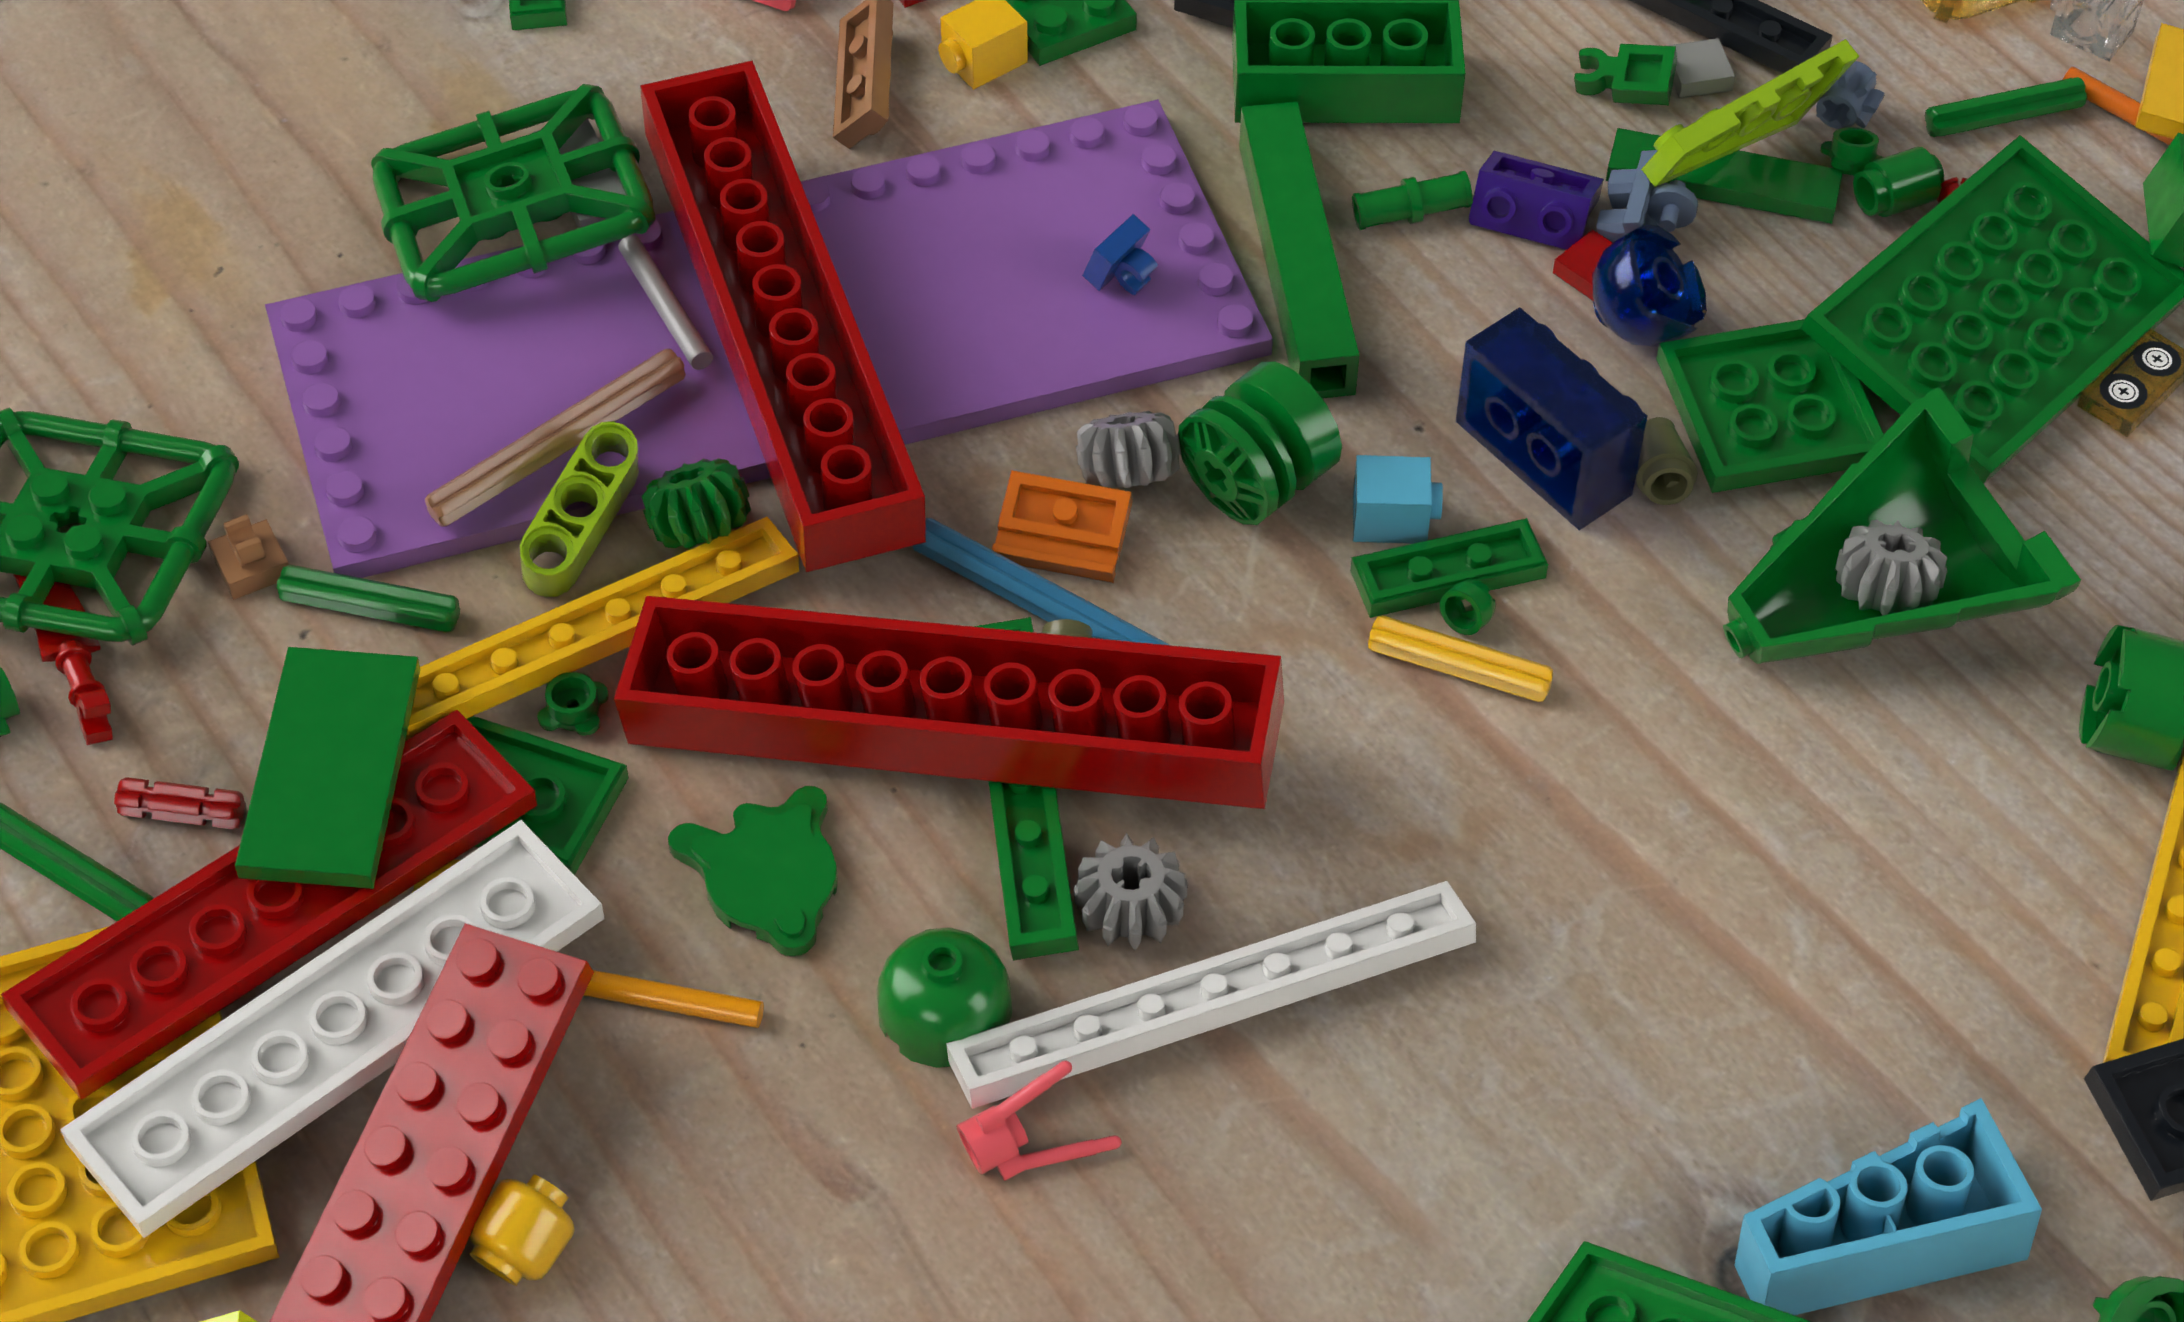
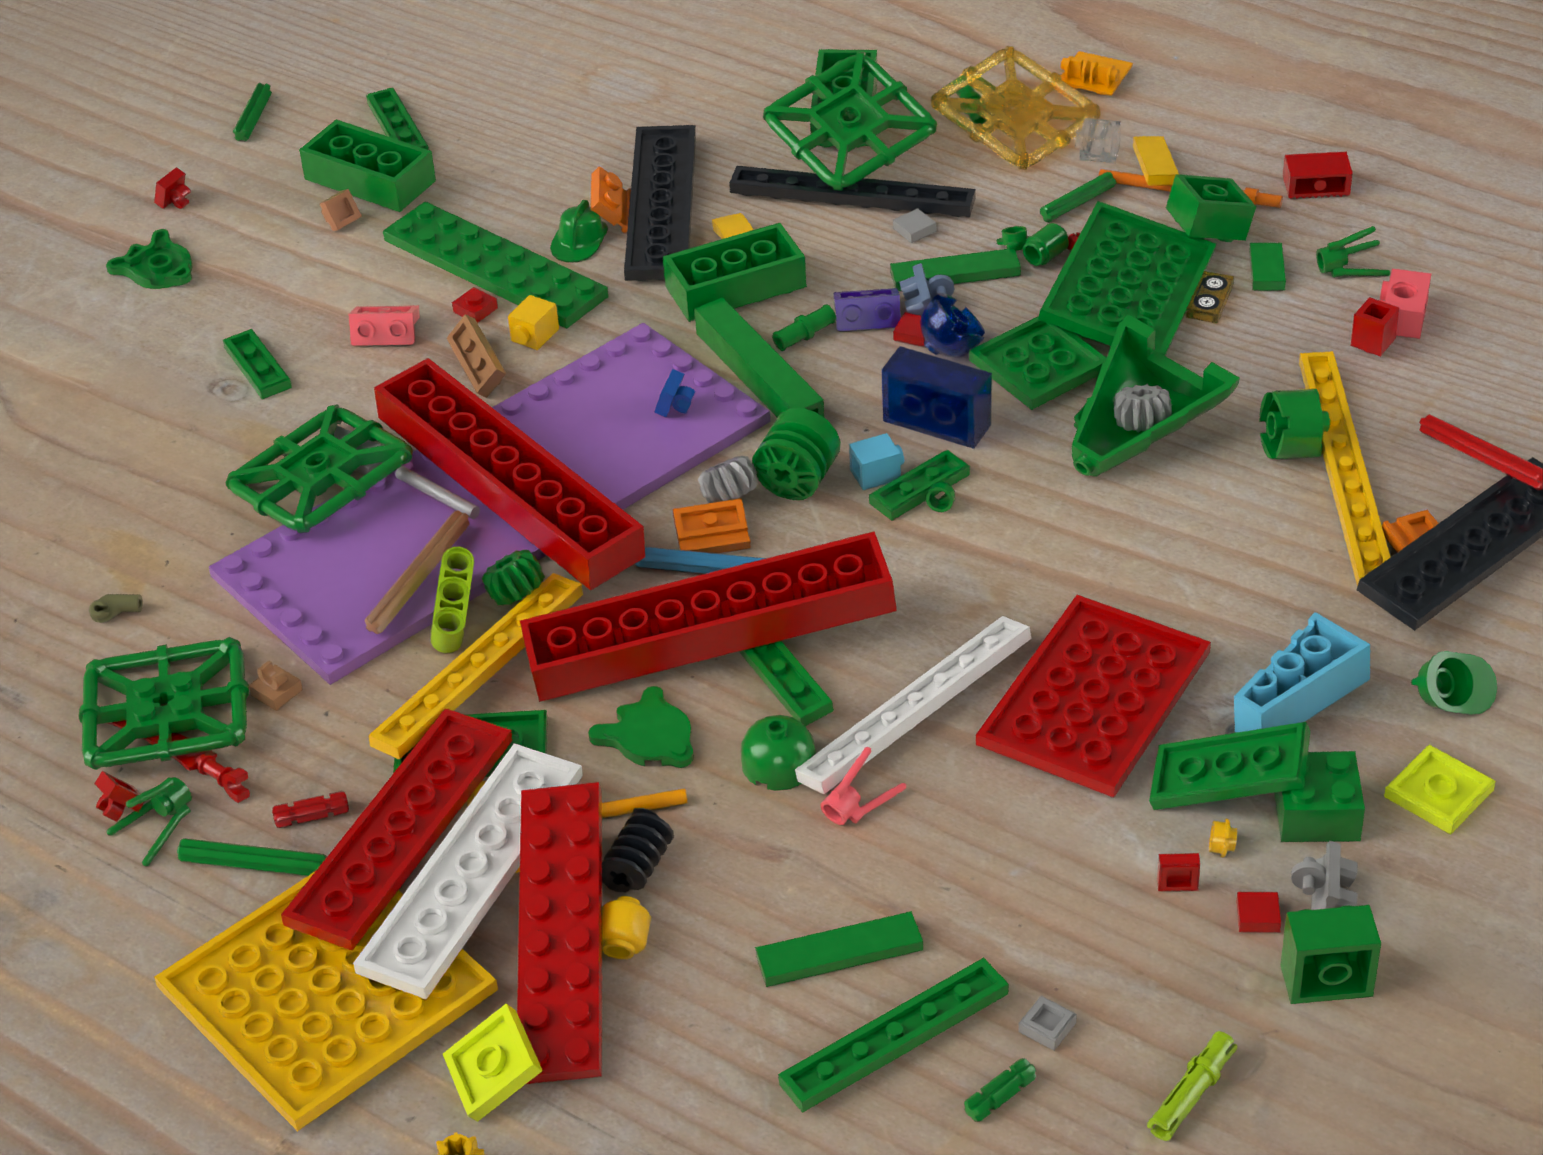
camera: 20 degrees left, 10 degrees down
green tile [235,647,420,889] -> none
green axle [276,564,460,632] -> none
green plate [537,672,609,736] -> none
light grey gear [1074,833,1188,950] -> none
yellow axle [1368,615,1553,702] -> none
green plate [1574,44,1677,106] -> none
olive cone [1636,417,1698,505] -> none
lime wing [1641,39,1859,187] -> none
sand blue gear [1816,61,1885,129] -> none
none -> olive arm [89,594,143,623]
none -> black piece [602,808,674,892]
none -> red plate [976,595,1211,798]

